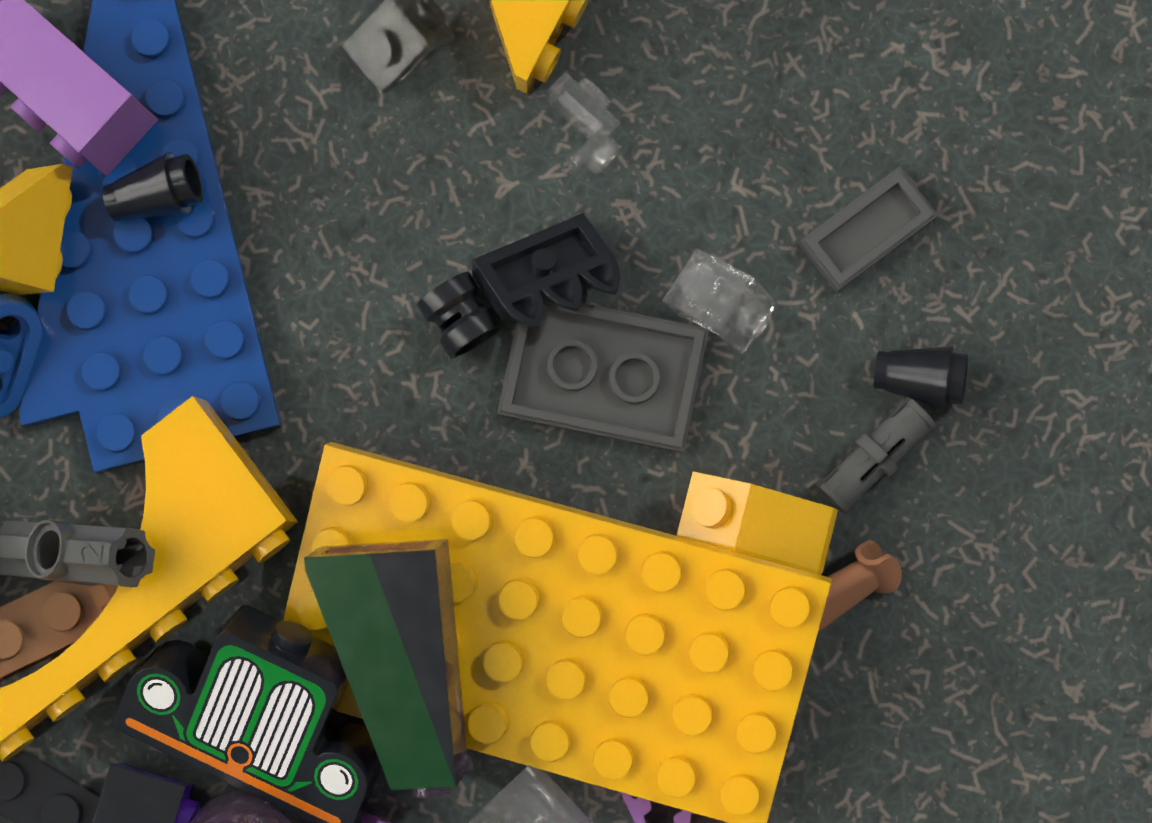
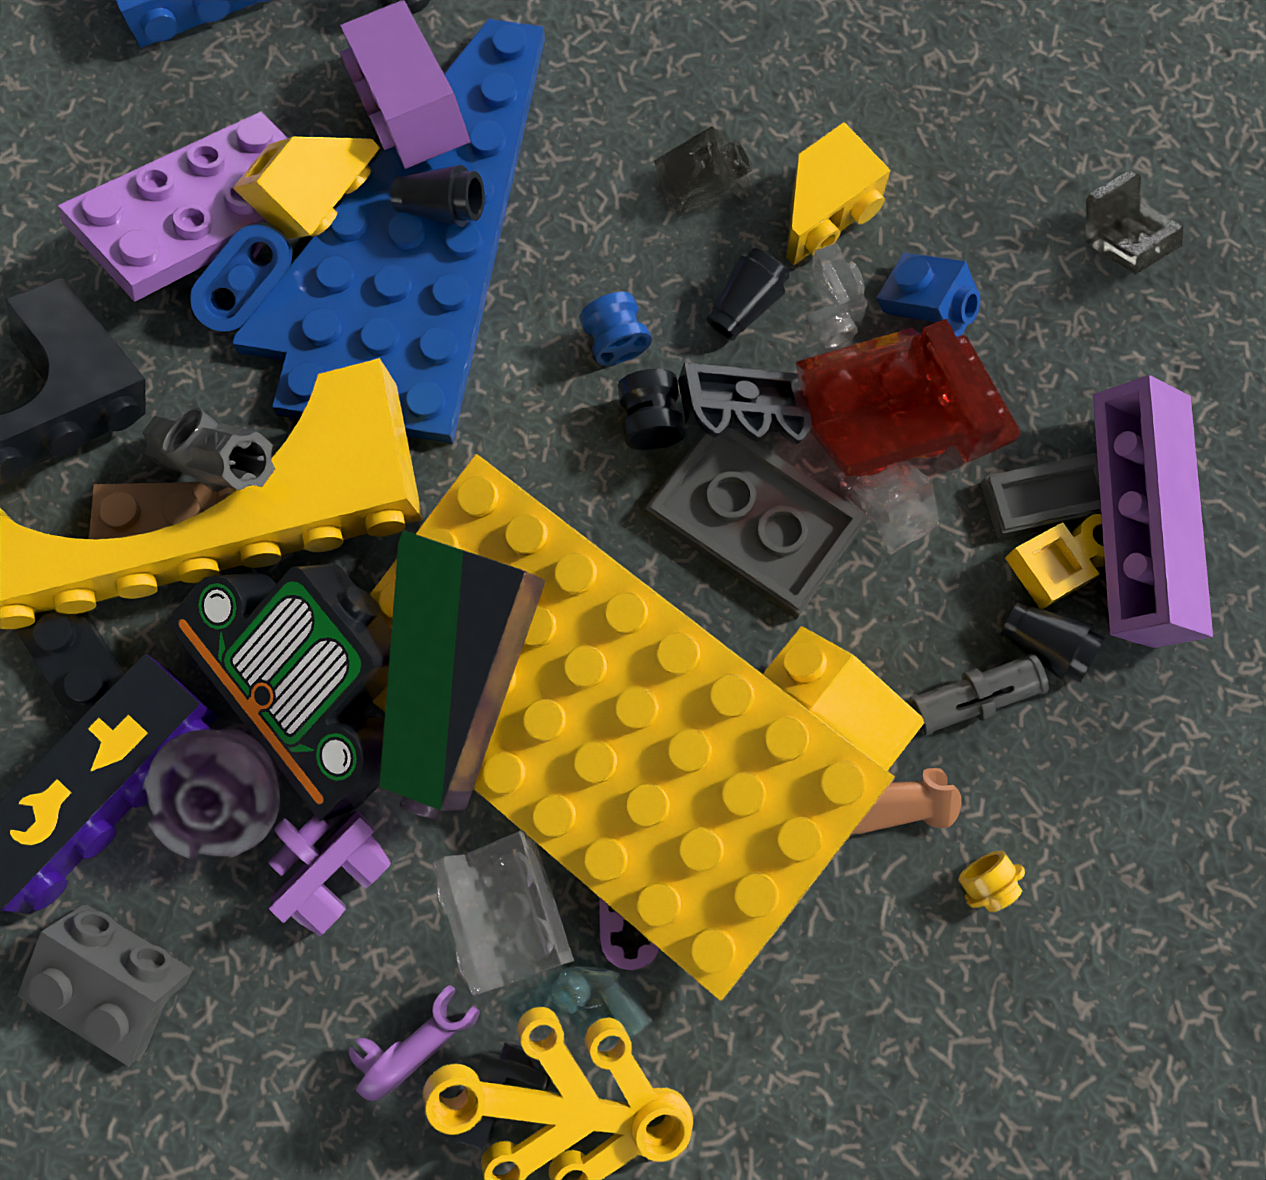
camera: 25 degrees right, 10 degrees down
none -> blue wheel [579,291,652,366]
none -> black cone [706,248,790,341]
none -> clear red bracket [796,328,967,477]
none -> blue bracket [876,252,981,344]
none -> clear red bracket [910,319,1021,463]
none -> yellow plate [959,851,1025,912]
none -> yellow plate [1005,514,1105,609]
none -> medium lavender brick [1093,375,1213,648]

